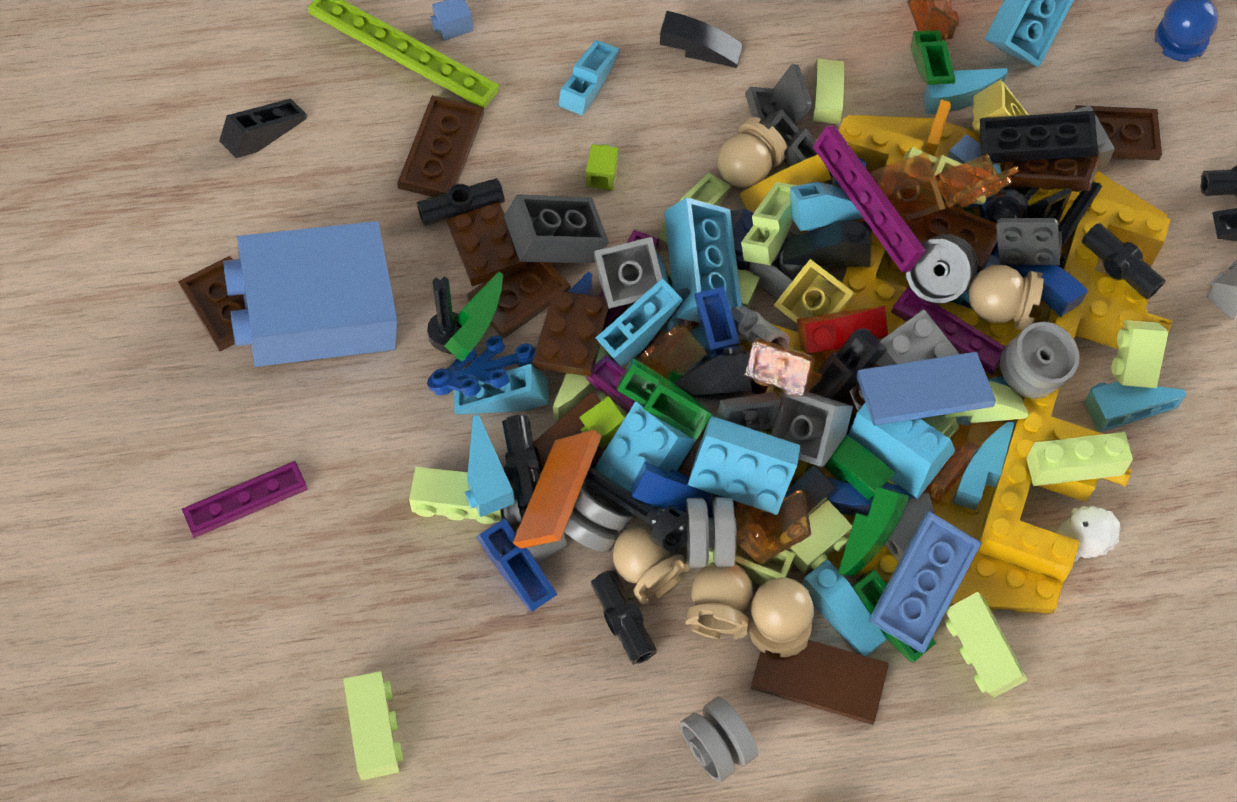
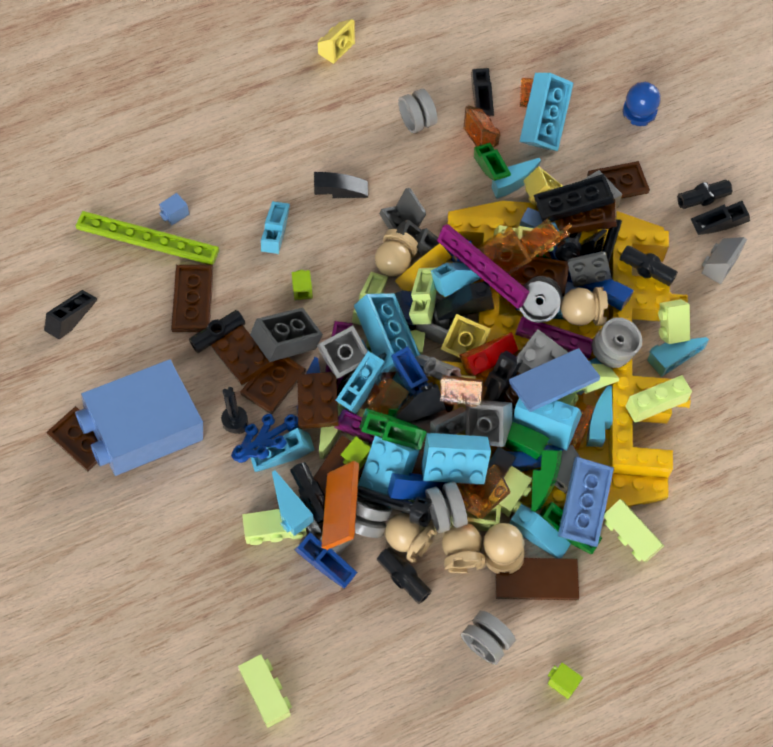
camera: 15 degrees left, 0 degrees up
magenta tile [182,461,308,538] -> none
green slope [445,272,503,362] -> none
yellowish green slope [813,58,844,124] -> none
light orange tile [924,99,951,156] -> none
white animal [1055,506,1121,562] -> none

